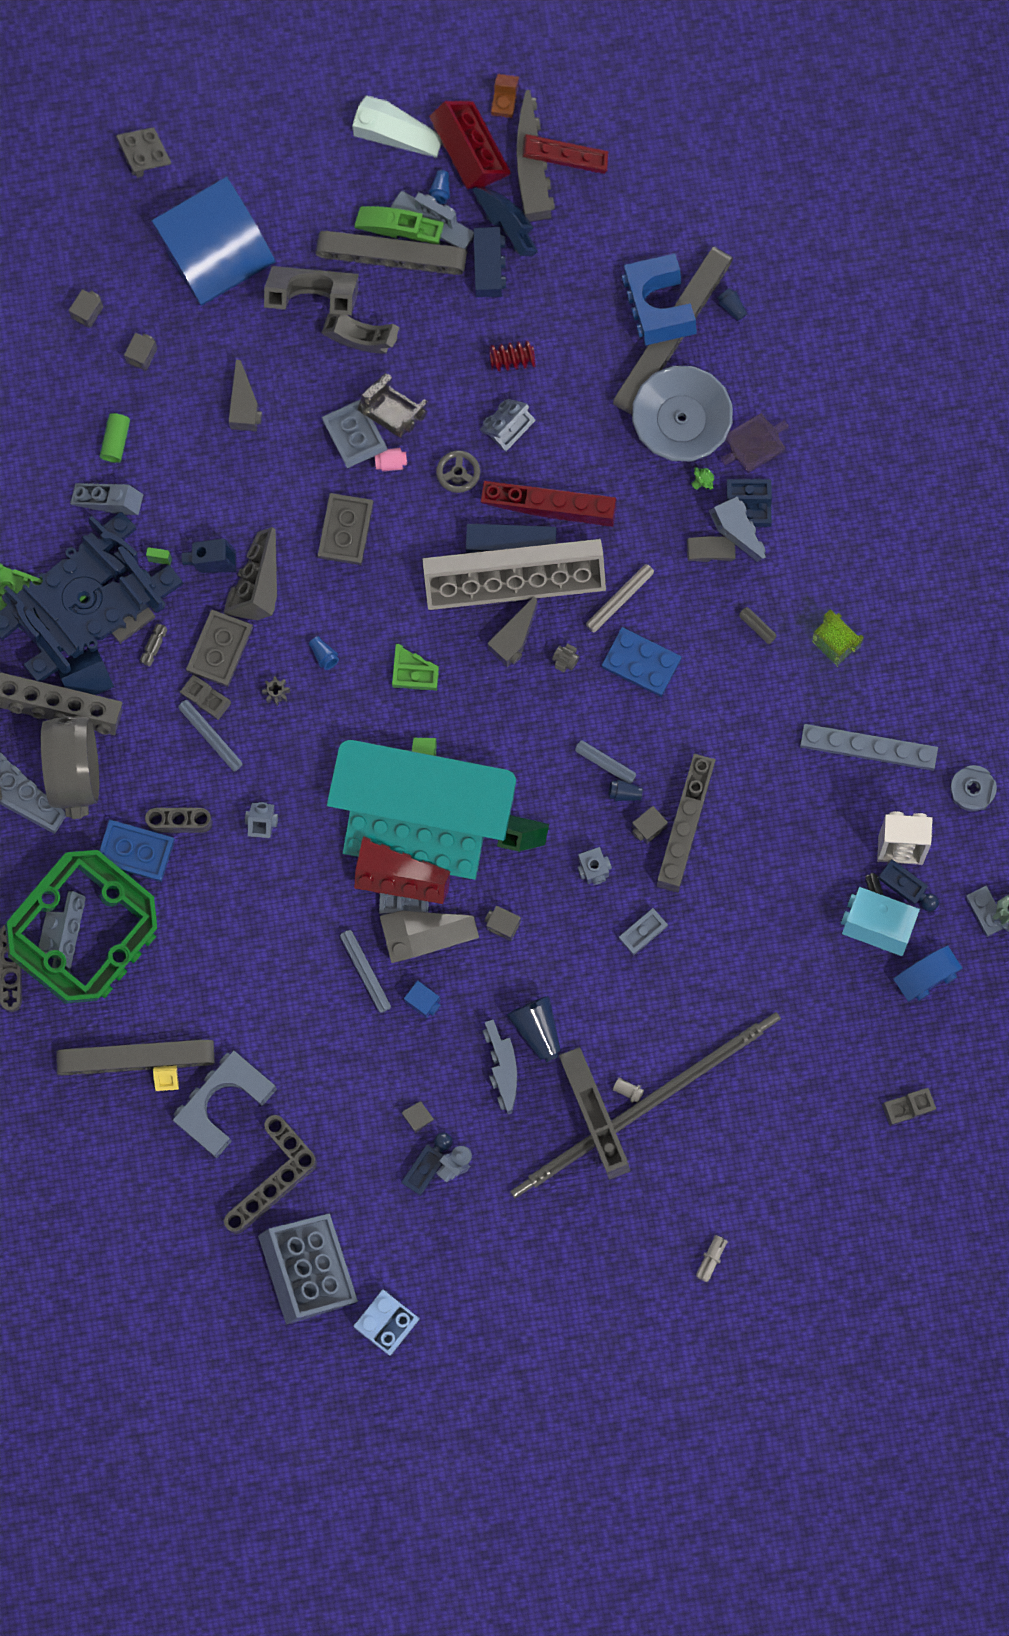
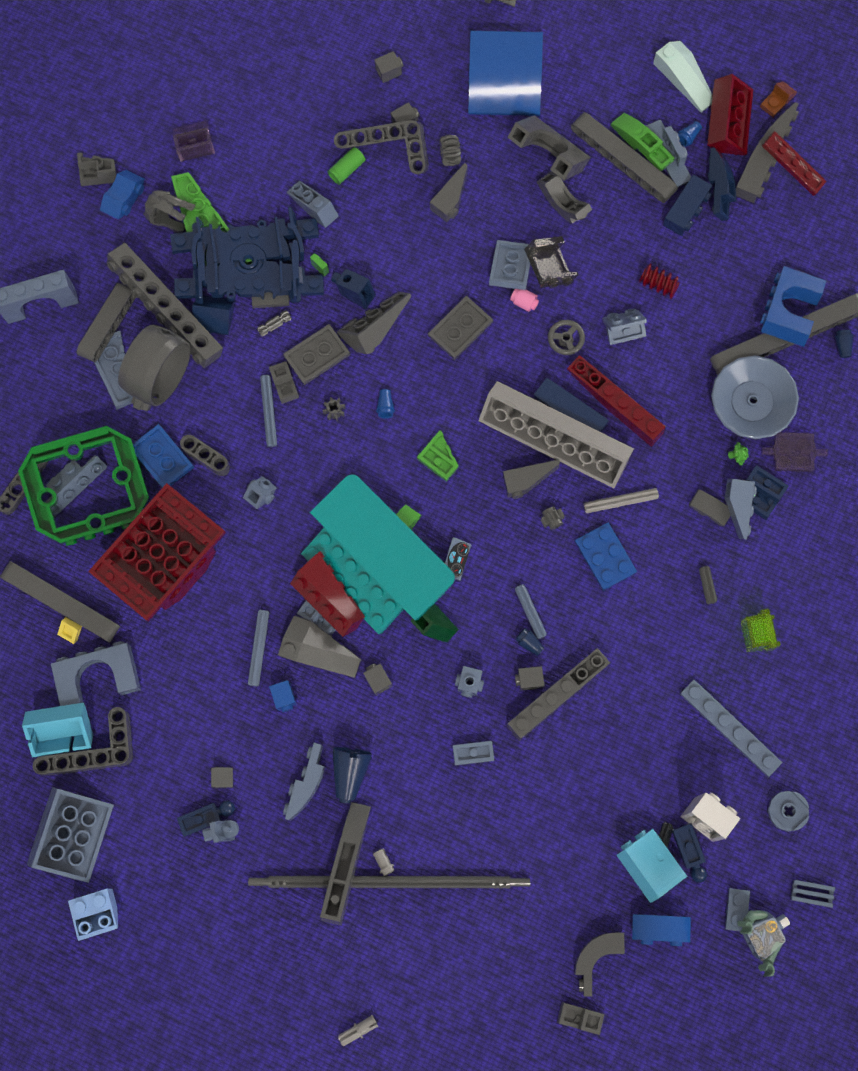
camera: 35 degrees right, 0 degrees up
none -> medium azure piece [22,703,93,757]
none -> dark red wedge [88,483,226,622]
none -> dark grey beam [334,120,429,174]
none -> dark grey gear [439,135,461,166]
none -> slope [445,537,471,581]
none -> dark grey arch [574,932,625,996]

